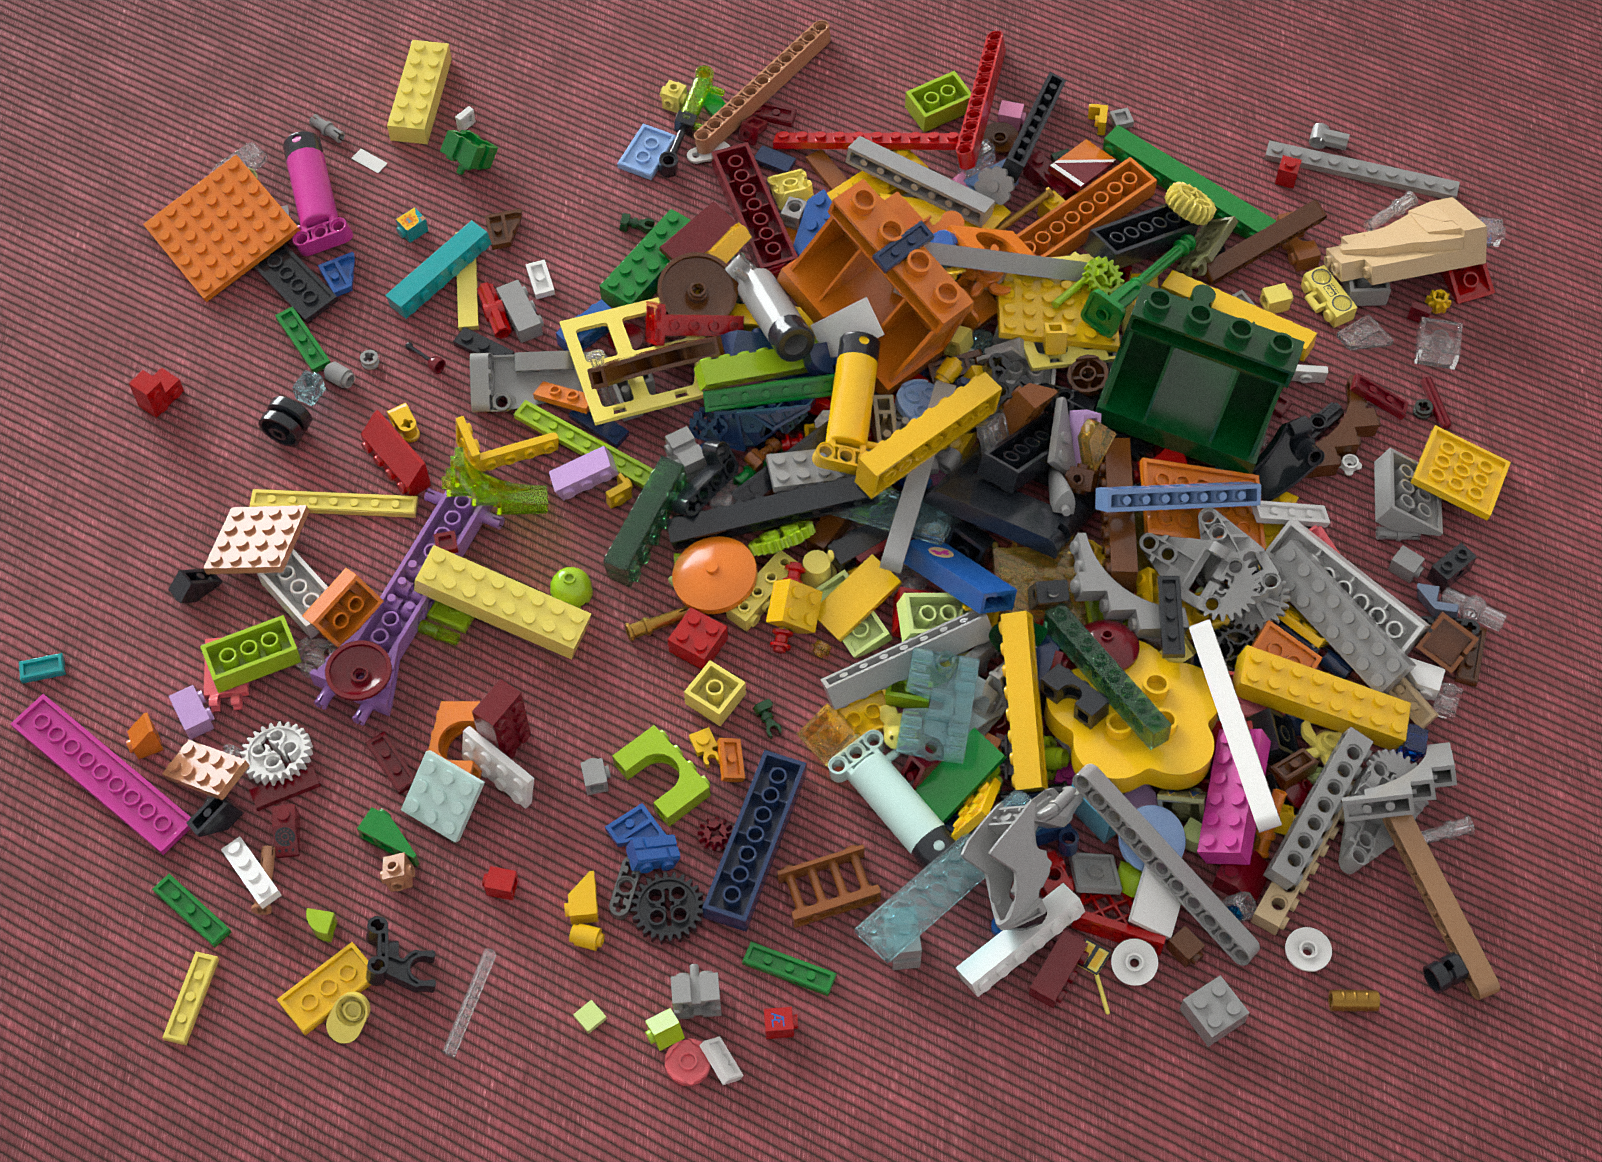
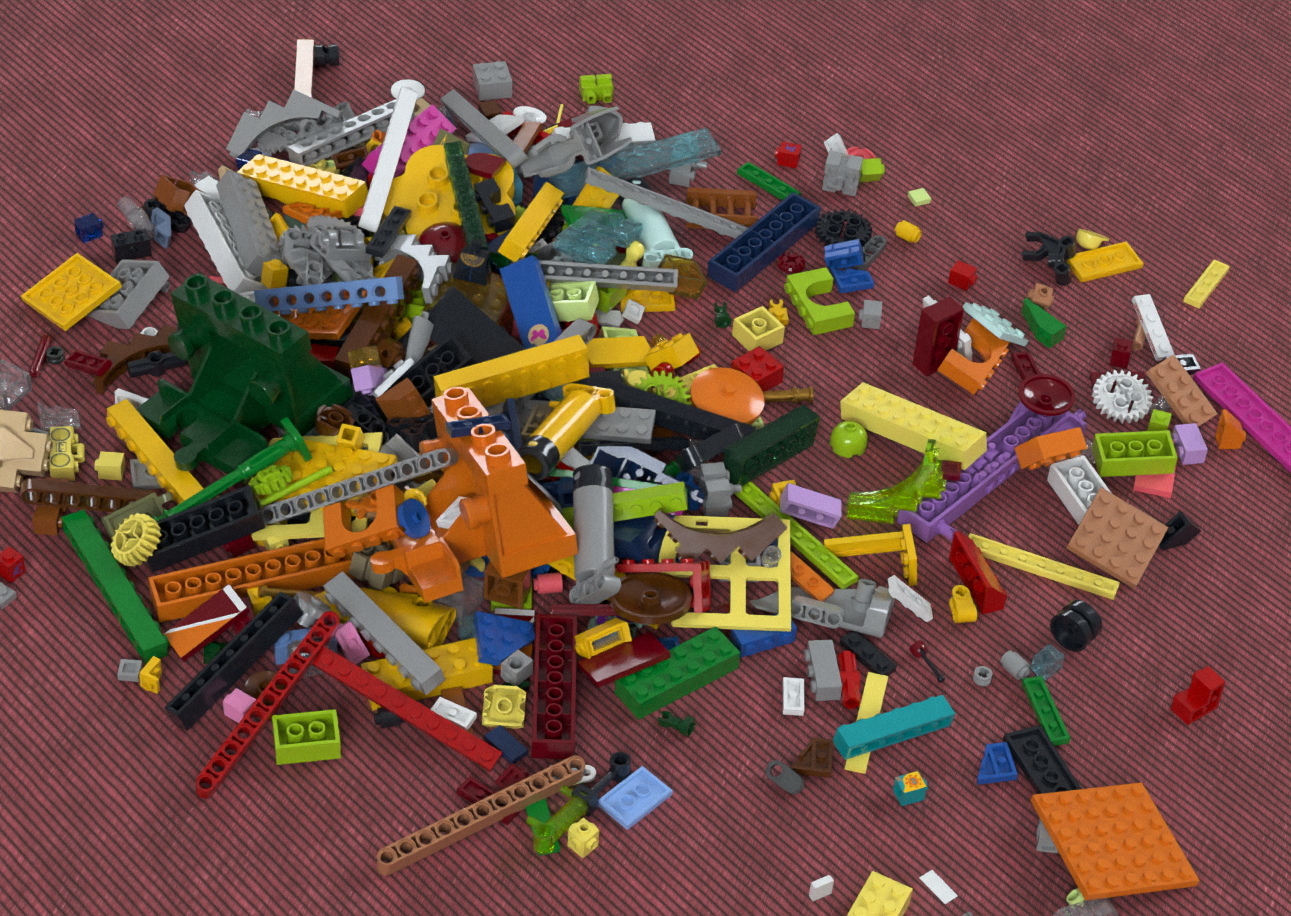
camera: 165 degrees left, 15 degrees down
green tile [152,874,232,948] -> none
dark pink piece [283,131,353,256] -> none
lime brick [306,908,338,942] -> none
green brick [440,130,498,175] -> none
clear axle [443,948,496,1057] -> none
yellow slope [564,871,599,925] -> none
orange plate [717,738,745,782] -> none
pearl gold axle [1328,989,1380,1013] -> none
light grey brick [1388,545,1425,584] -> none
none -> clear blue brick [74,213,104,243]
none -> yellow brick [261,259,289,289]
none -> white plate [430,697,477,731]
none -> dark red tile [465,153,506,179]
none -> dark blue tile [503,398,523,451]
none -> tile [513,121,542,154]
none -> lime hips [579,74,613,104]
none -> light grey plate [585,167,749,239]
none -> dark grey piece [766,760,804,794]
none -> white plate [888,575,933,622]
none -> lime brick [1147,409,1172,431]

